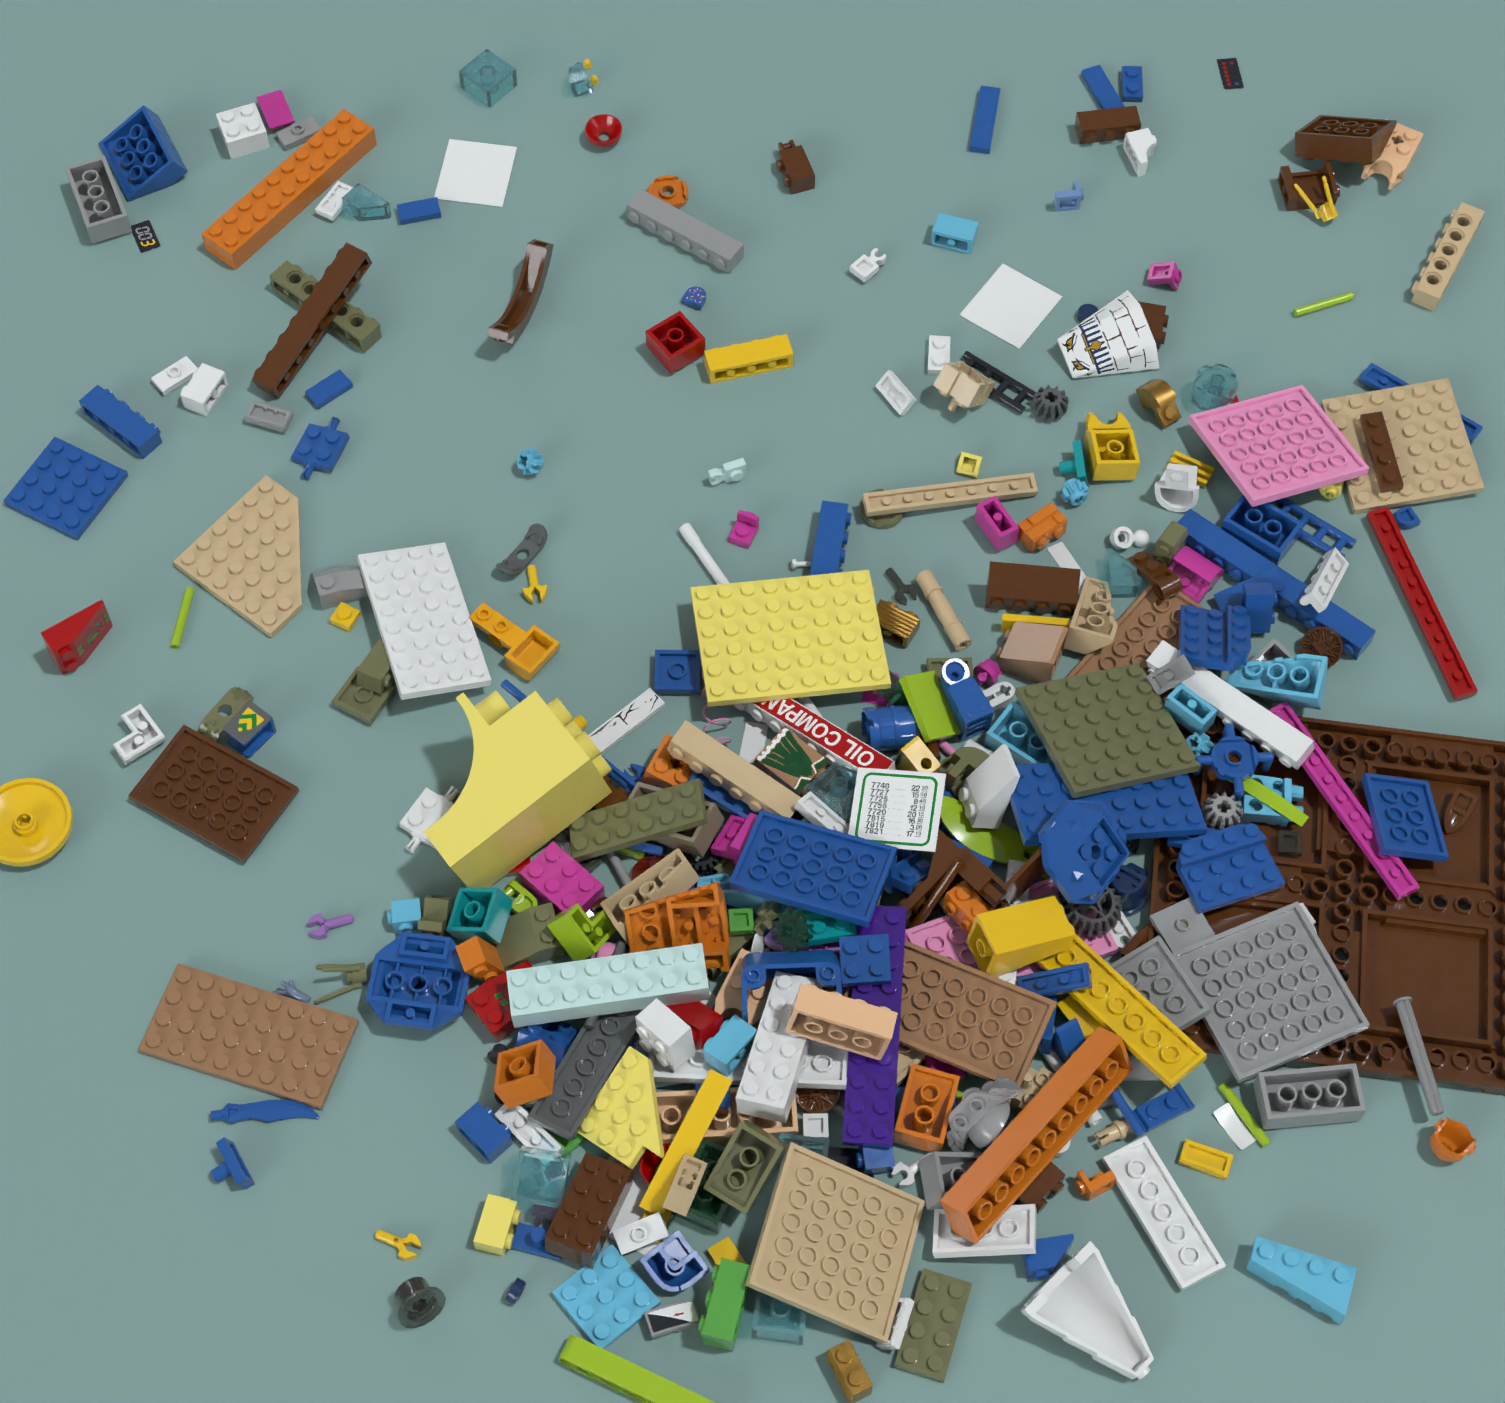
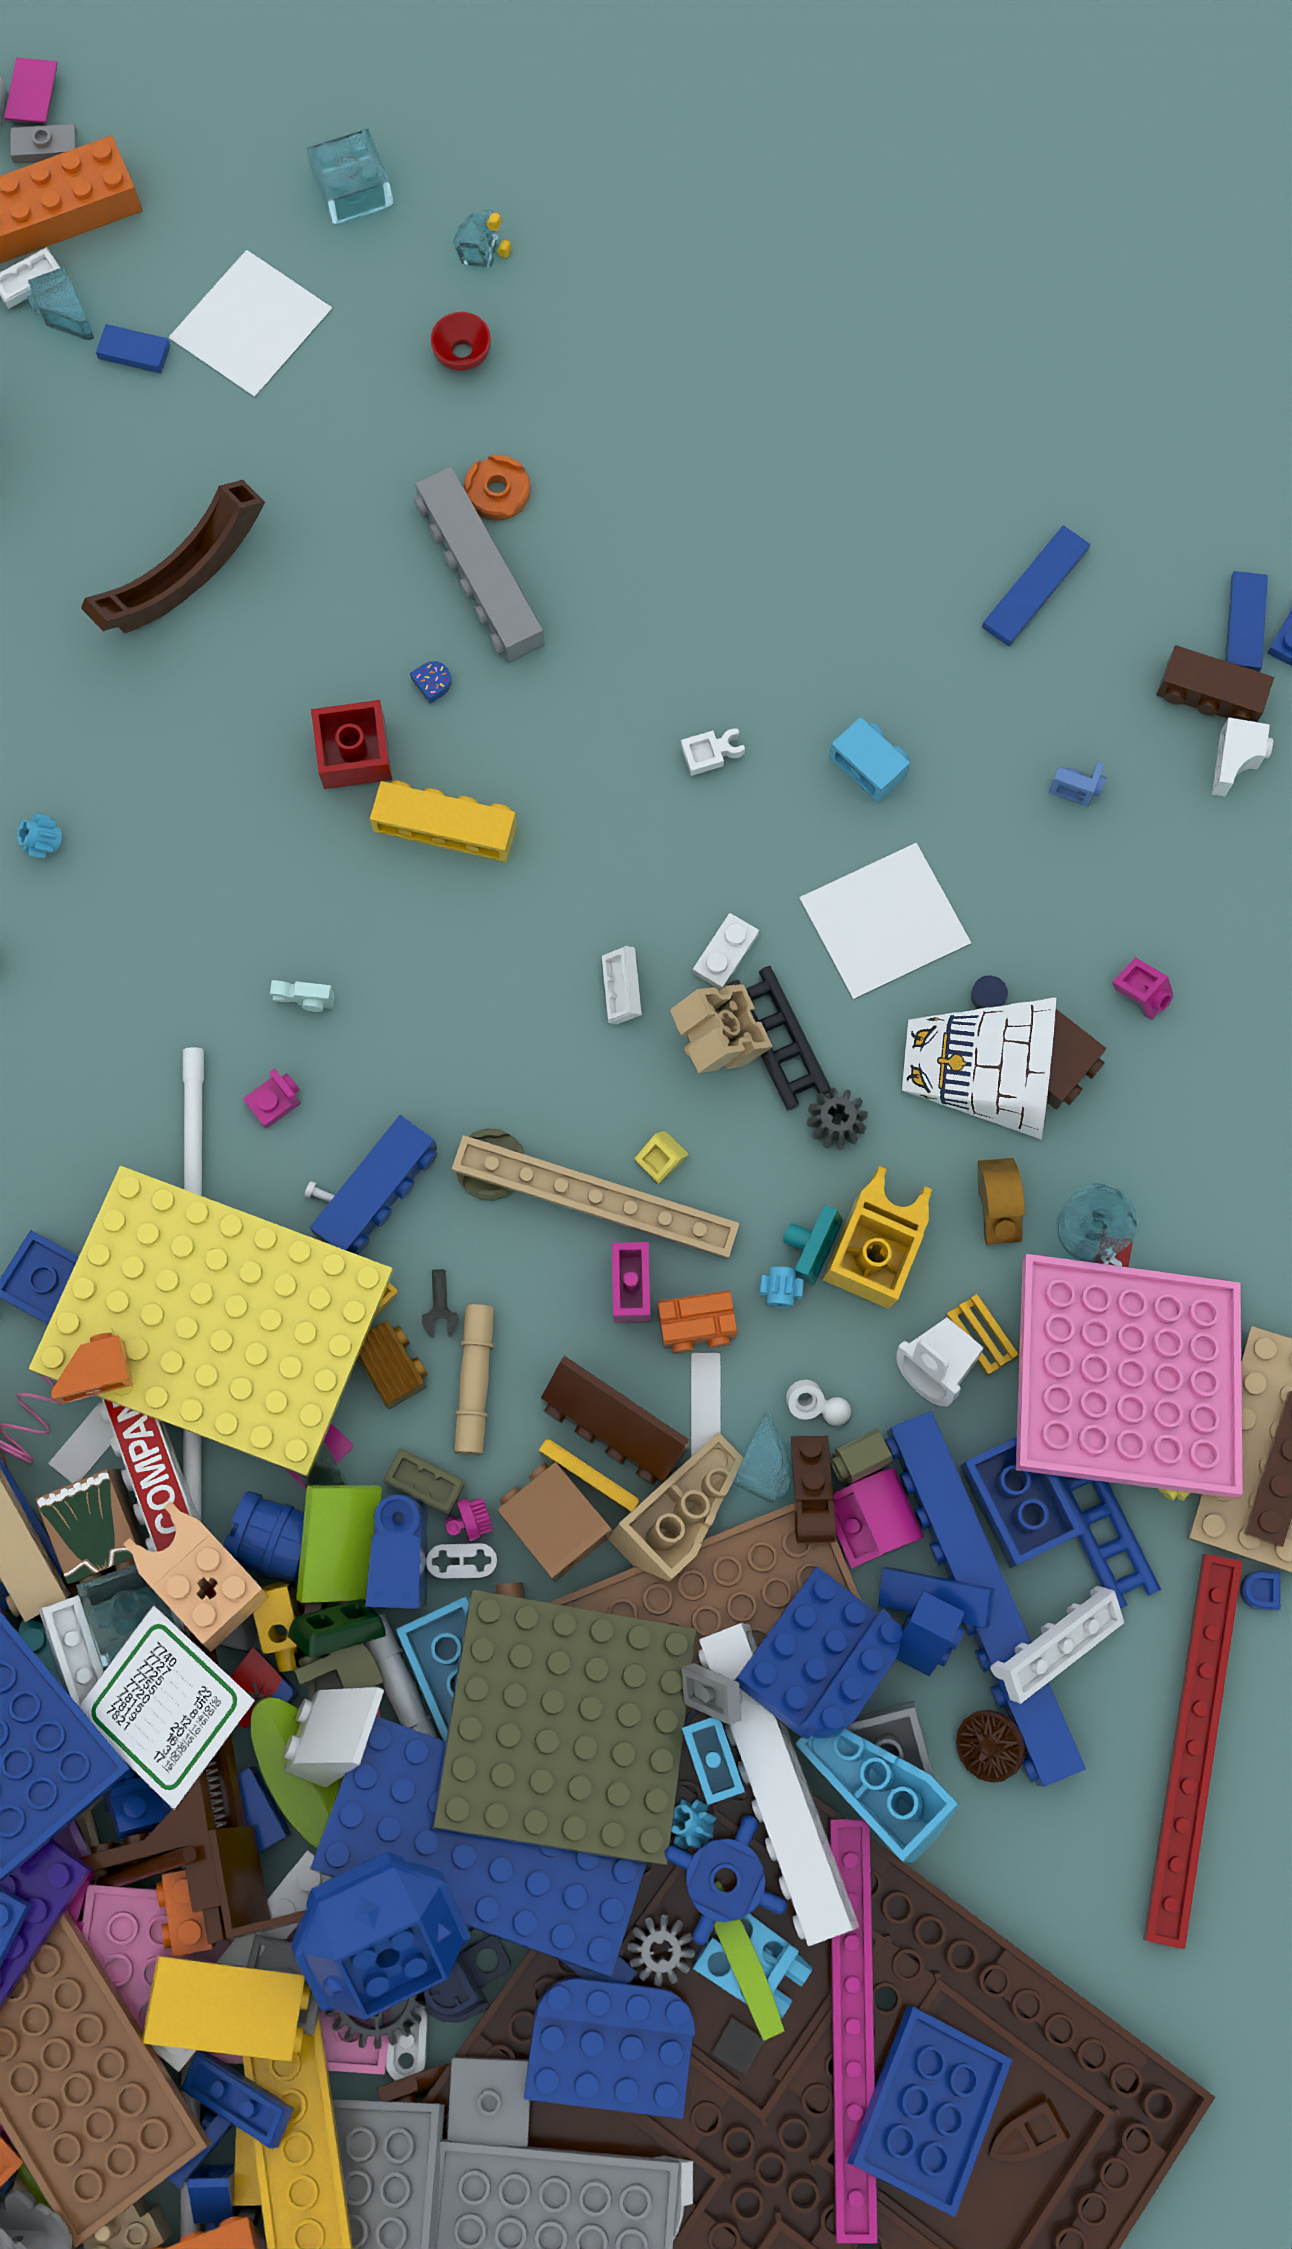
camera: 30 degrees right, 15 degrees up
reddish brown brick [776,140,815,195] -> none
none -> orange slope [51,1333,134,1405]
none -> light nougat brick [123,1501,269,1652]
none -> dark green piece [288,1599,386,1658]

